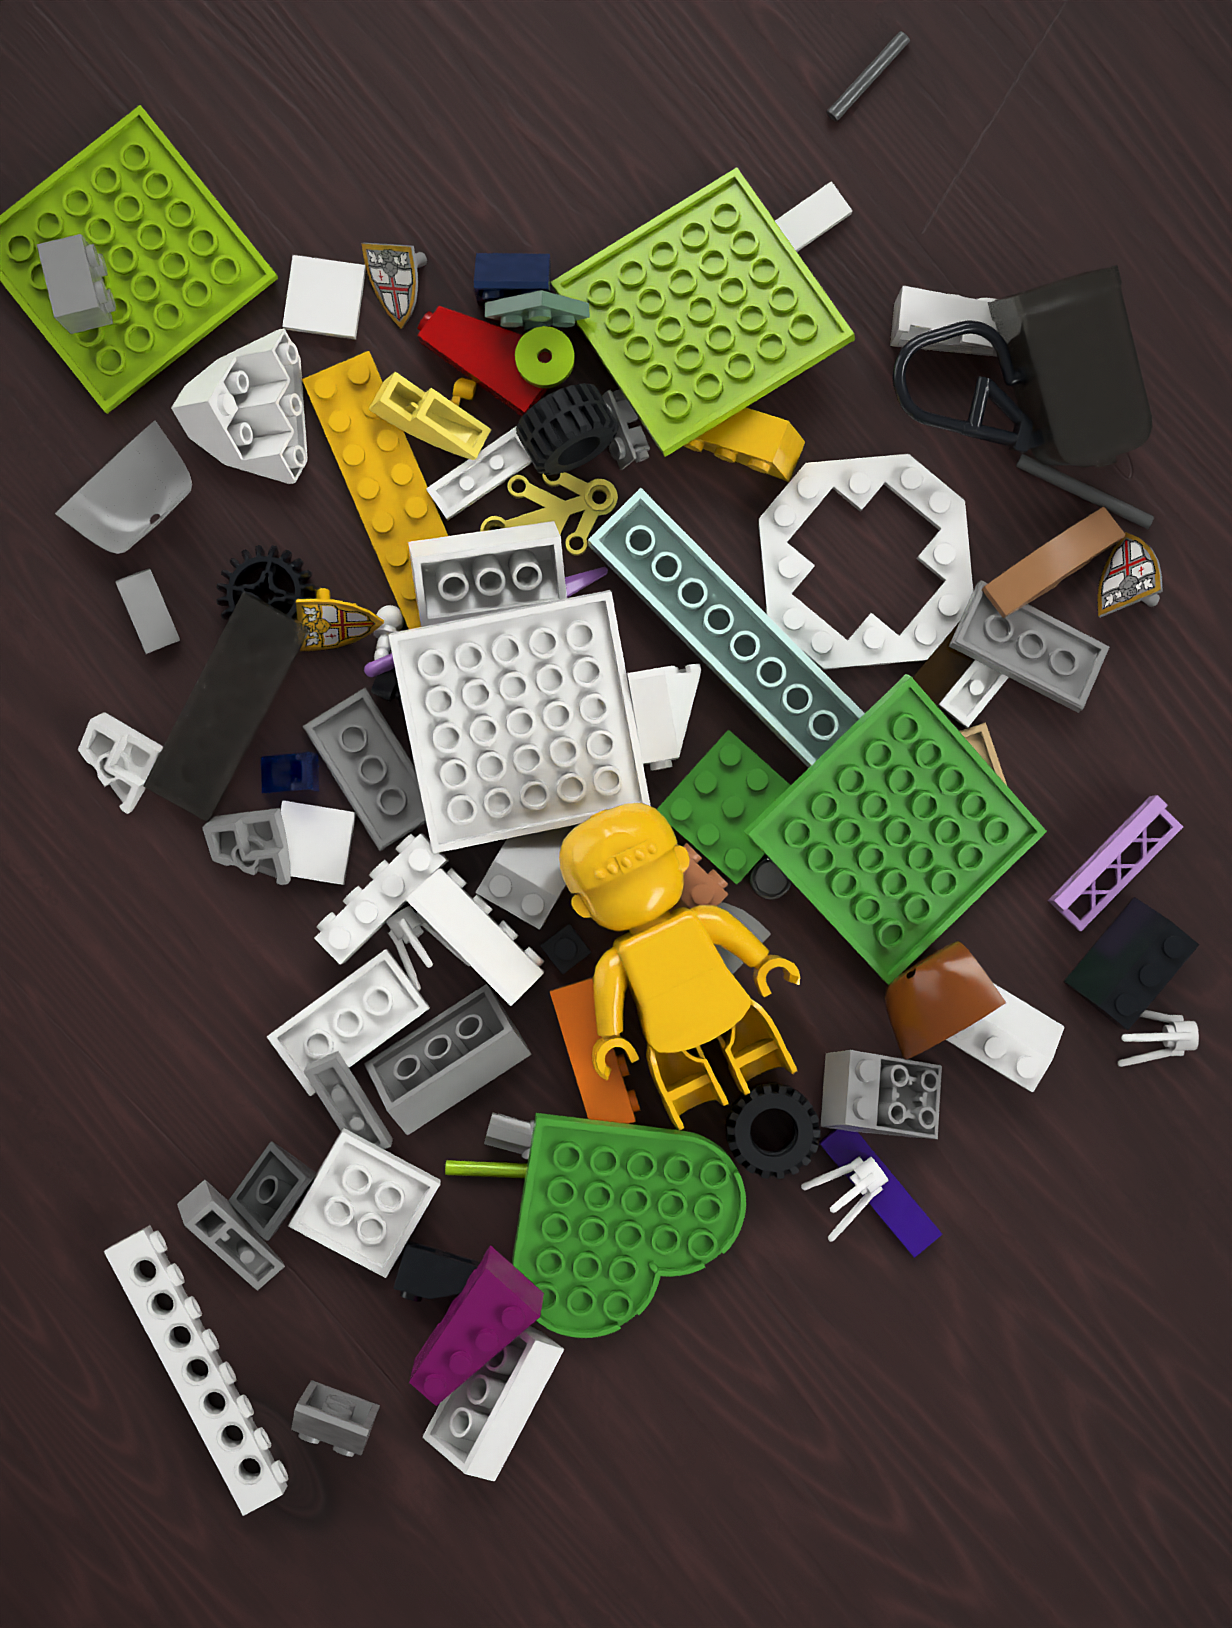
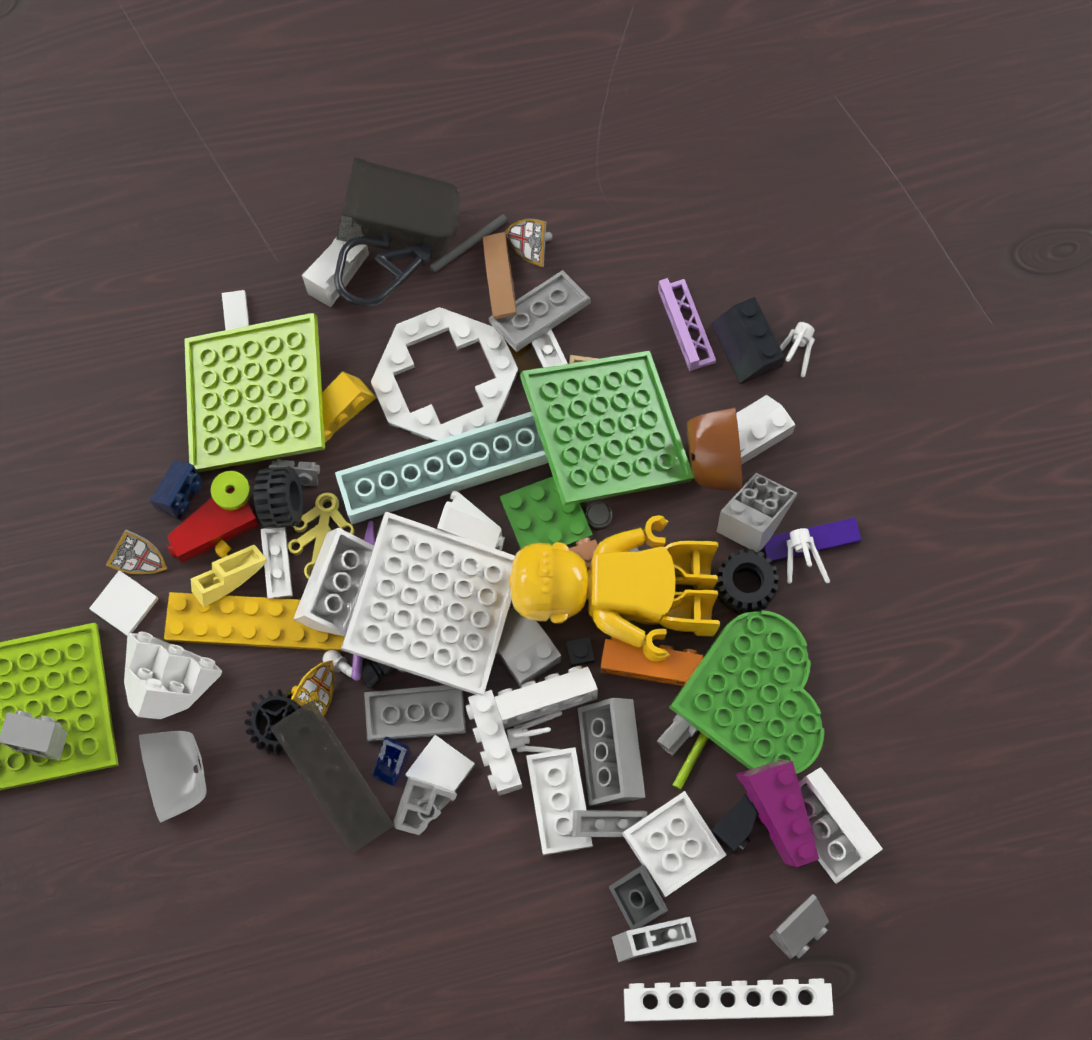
camera: 60 degrees left, 15 degrees down
white slope [78,712,165,814] -> none
light grey slope [115,568,180,654] -> none
sand green plate [485,290,590,332] -> none
dark grey bar [827,31,910,122] -> none

